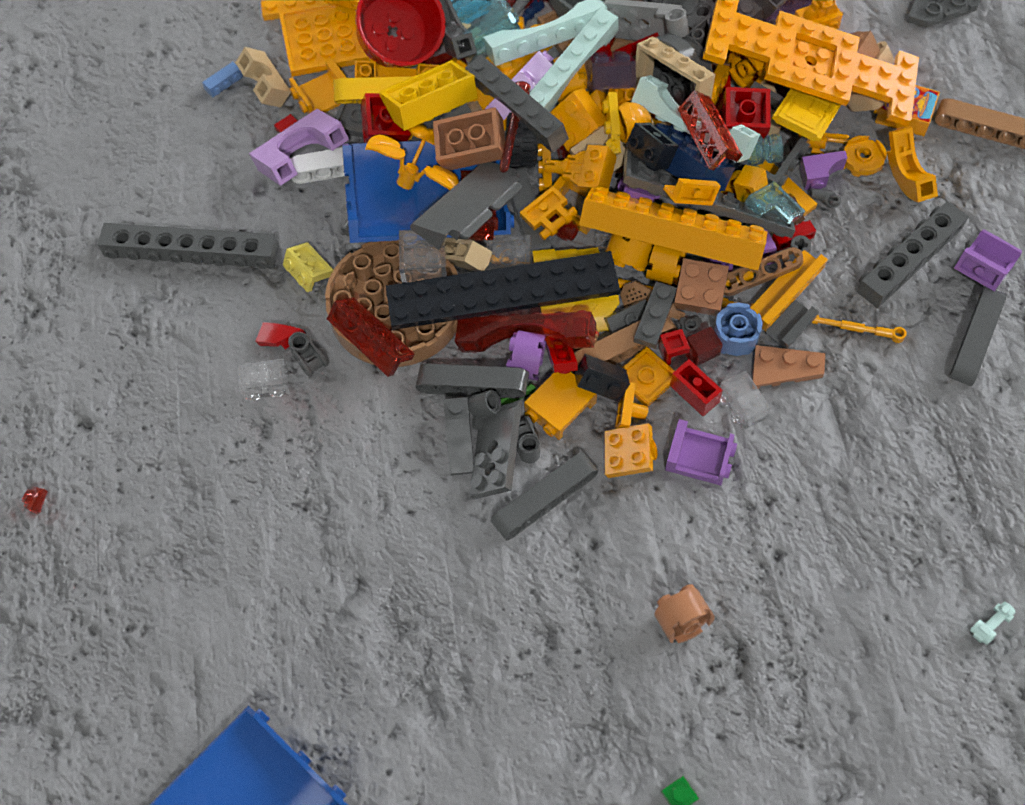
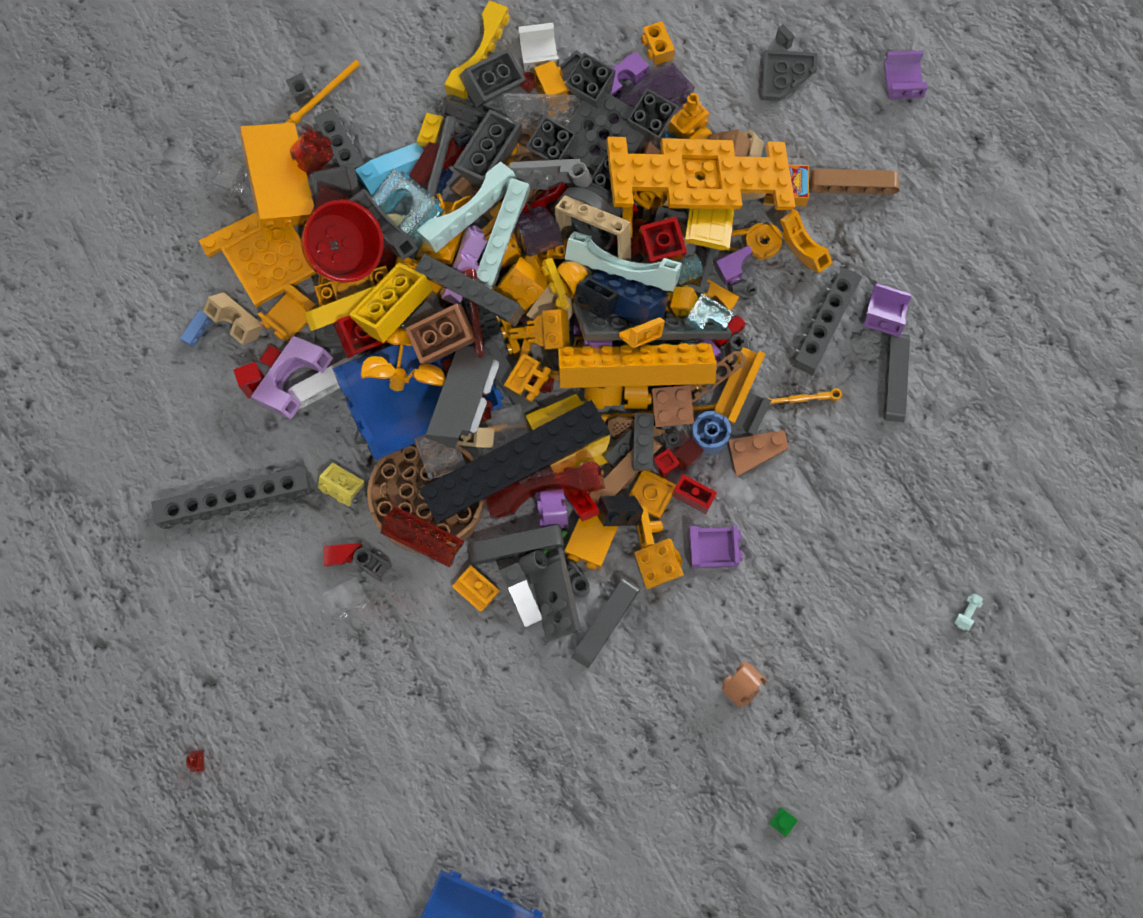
camera: 20 degrees left, 10 degrees up
clear red fence [677,90,743,171] -> none
none -> red panel [233,362,265,399]
none -> light orange plate [452,565,500,613]

